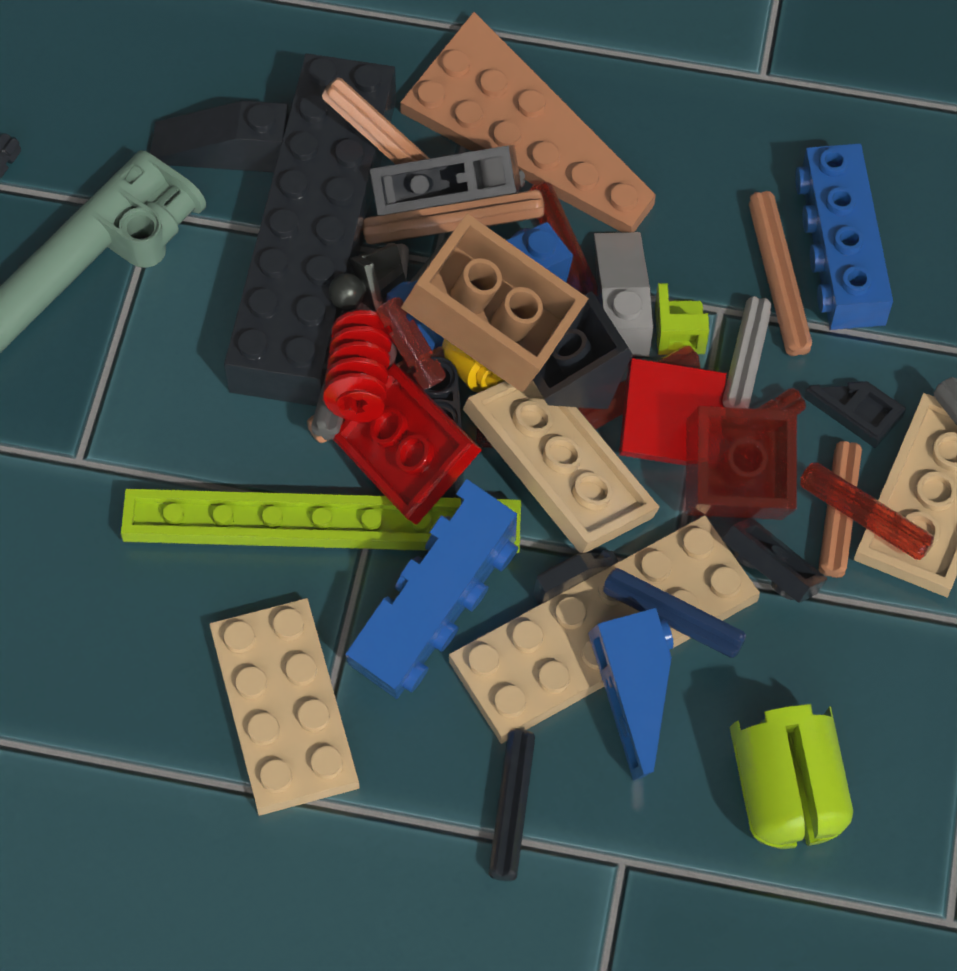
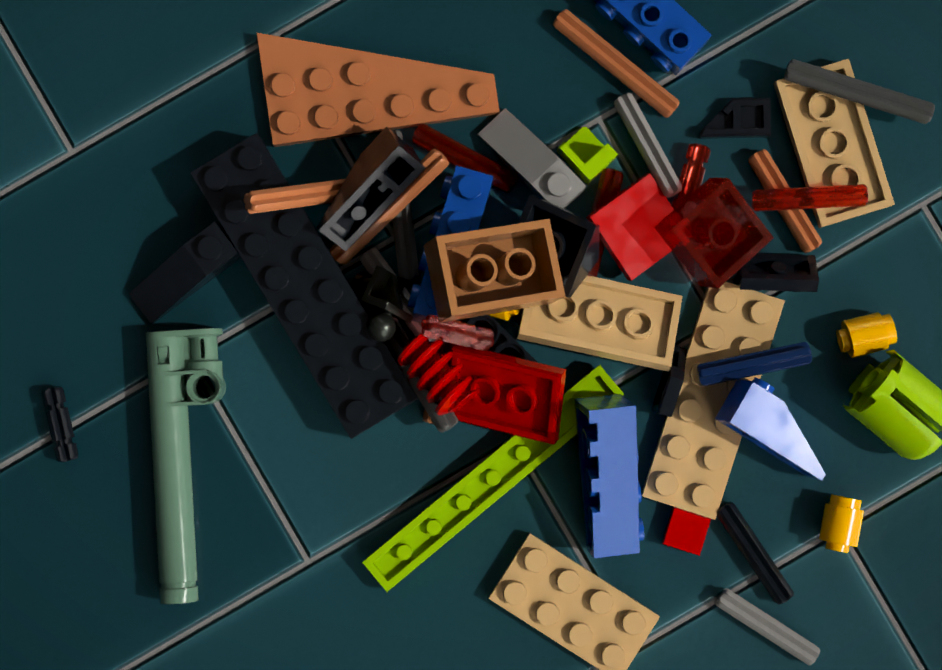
camera: 40 degrees left, 25 degrees up
none -> red tile [662,507,711,556]
none -> light grey axle [716,588,820,665]
none -> yellow brick [819,494,864,553]
none -> yellow brick [836,312,897,358]

